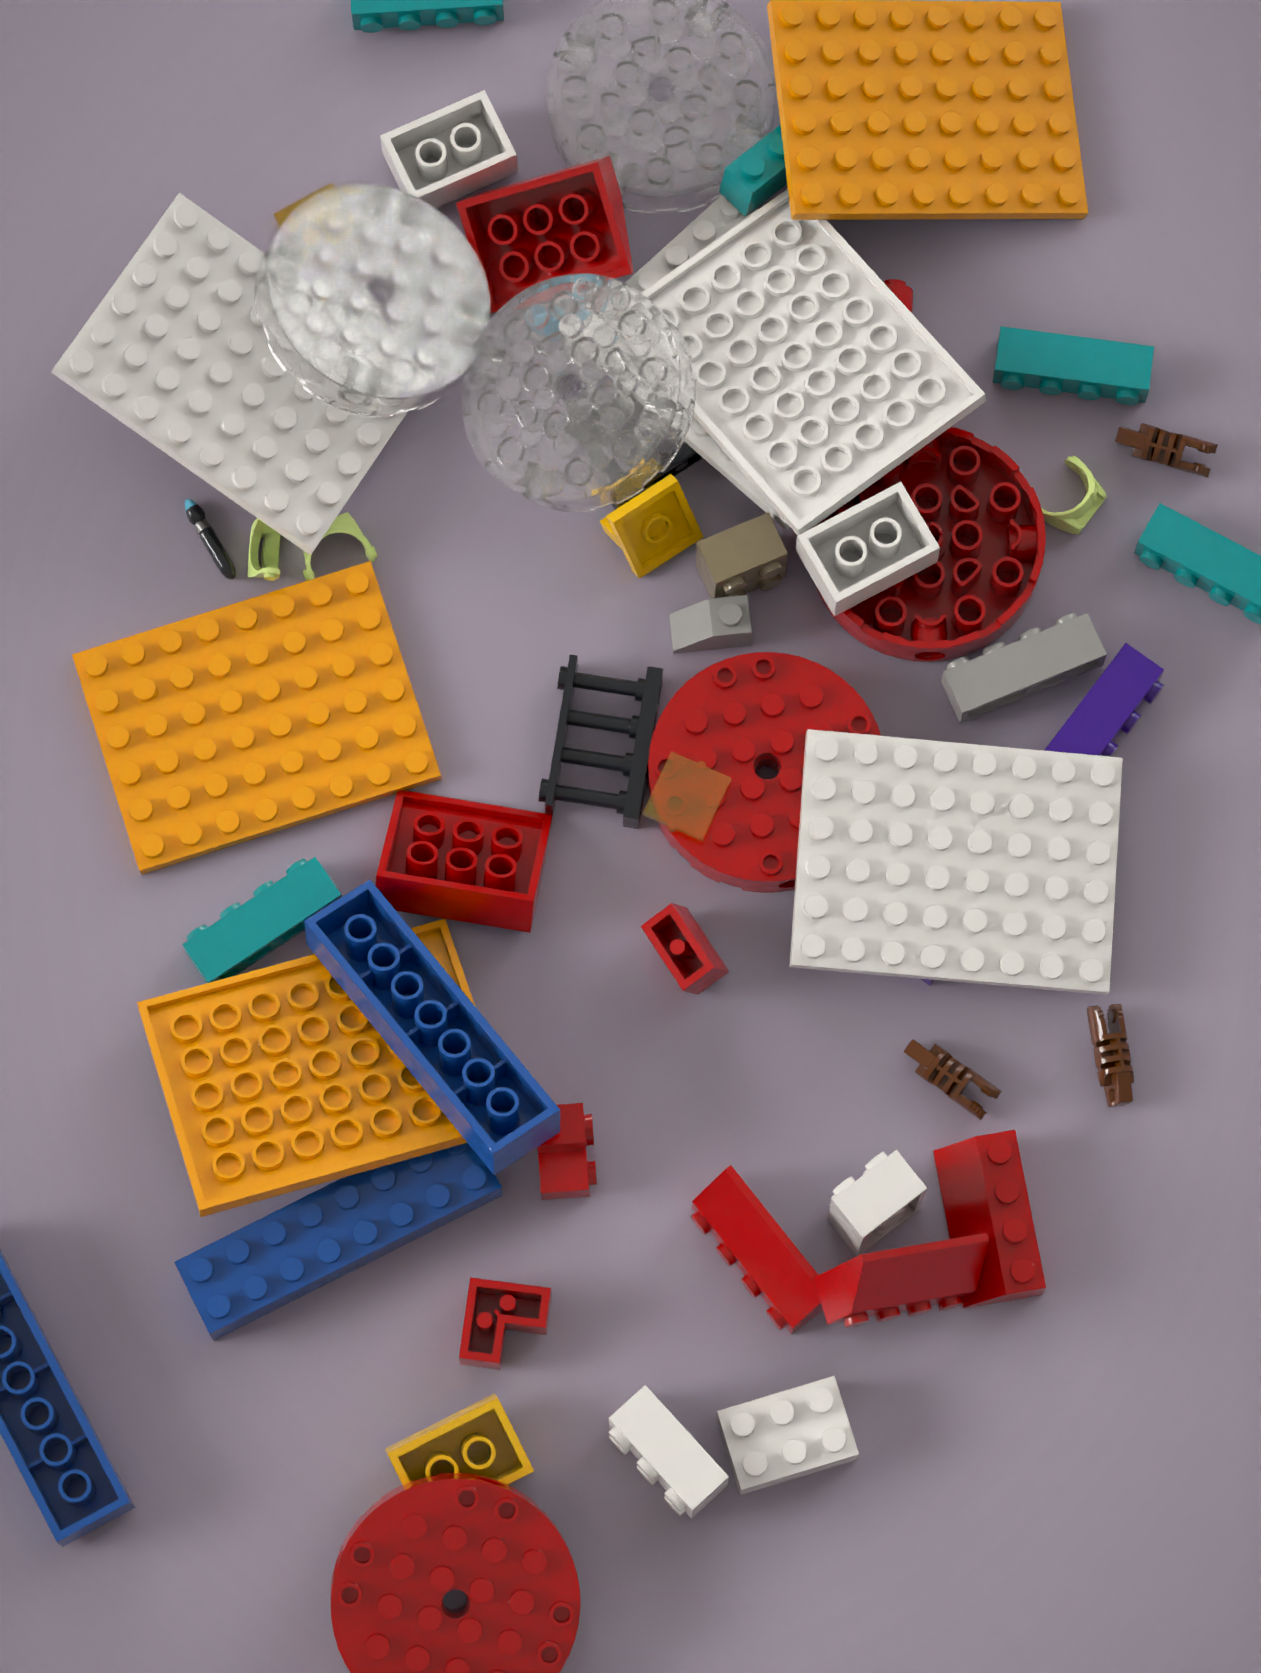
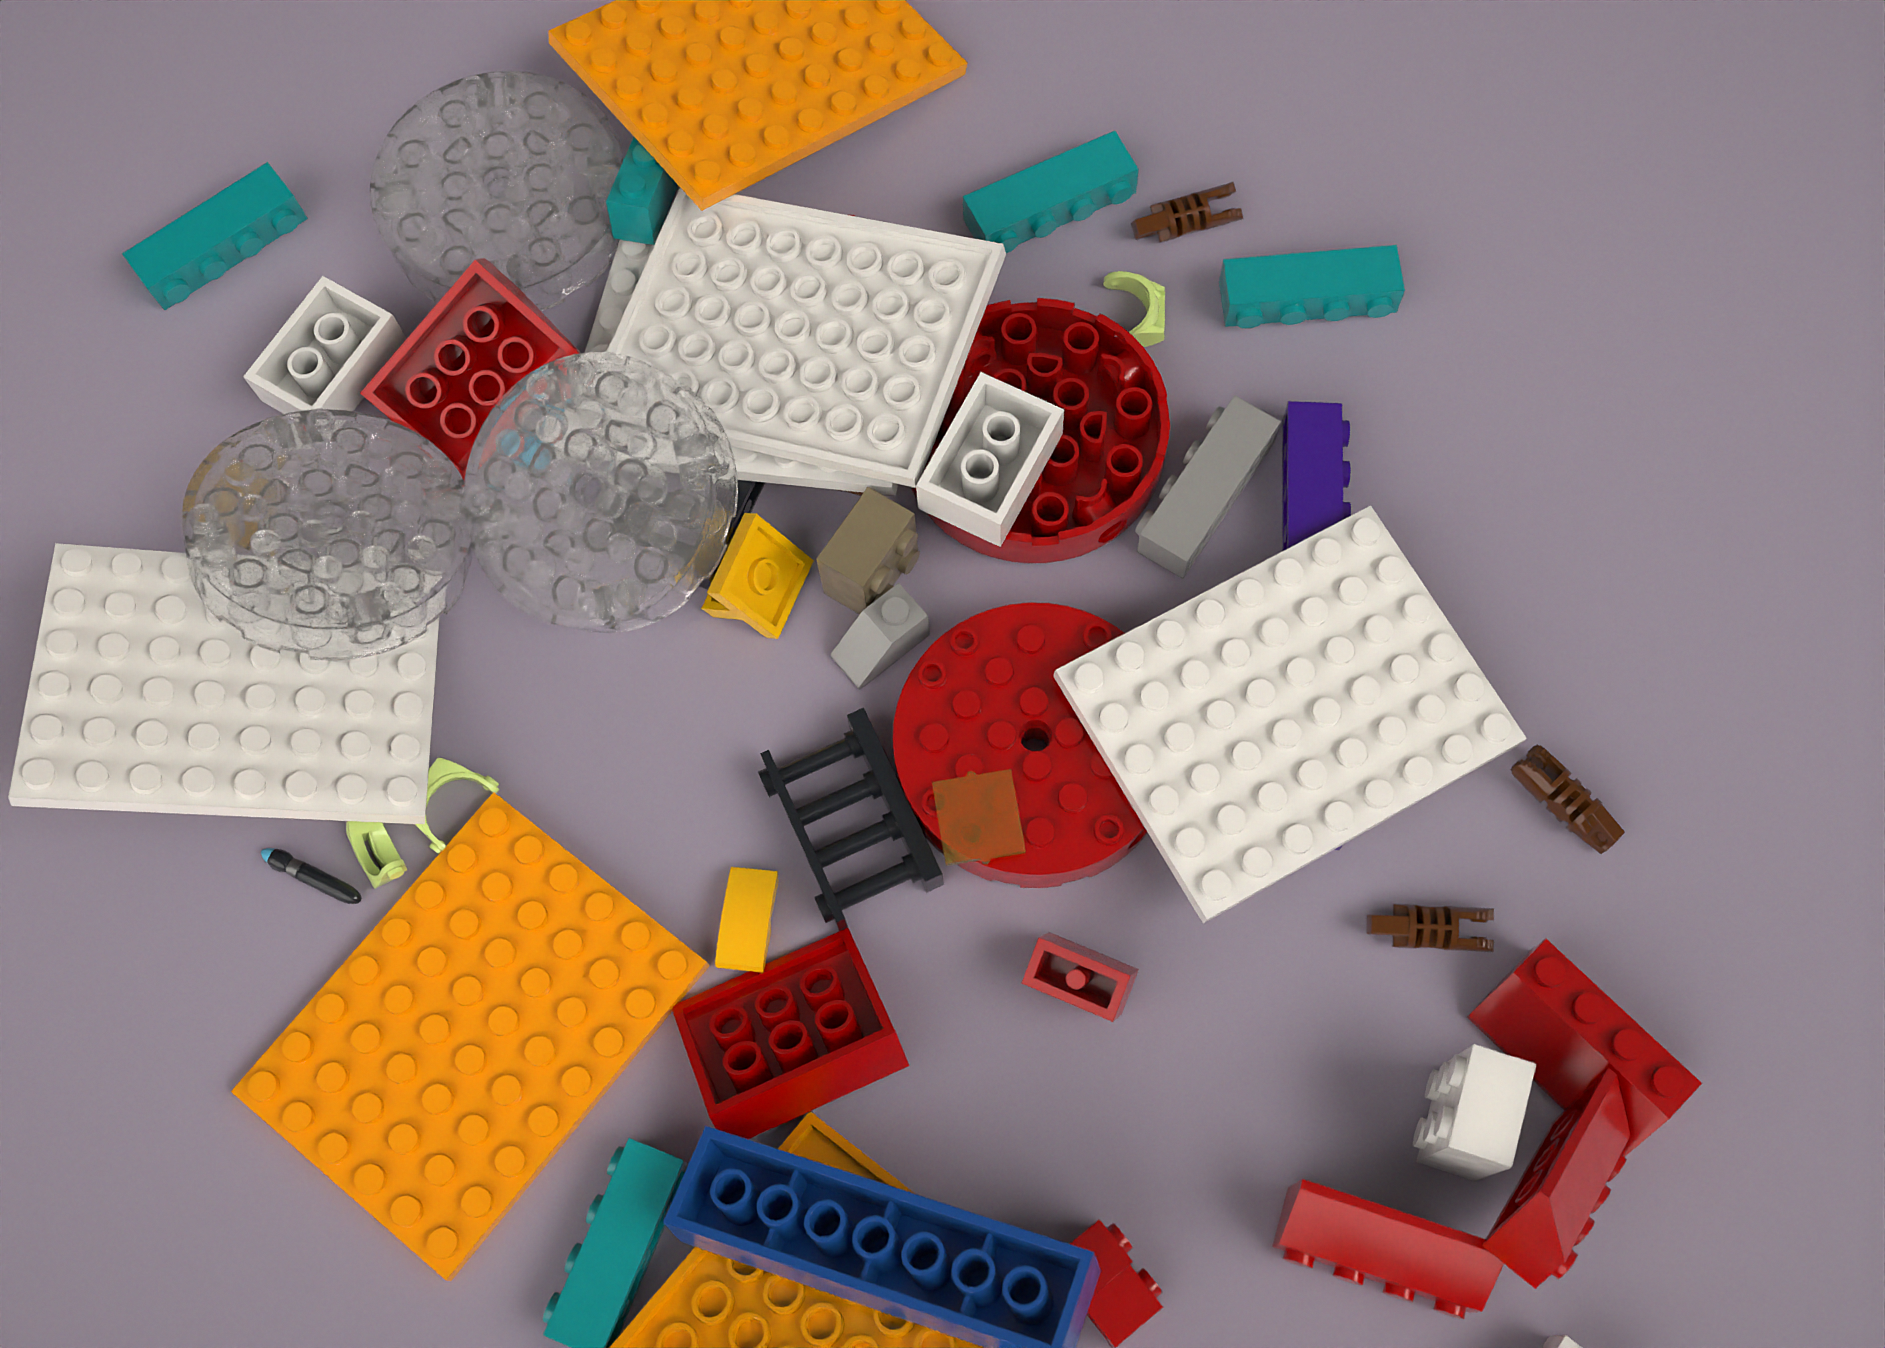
camera: 30 degrees left, 5 degrees down
none -> yellow slope [715,867,779,973]

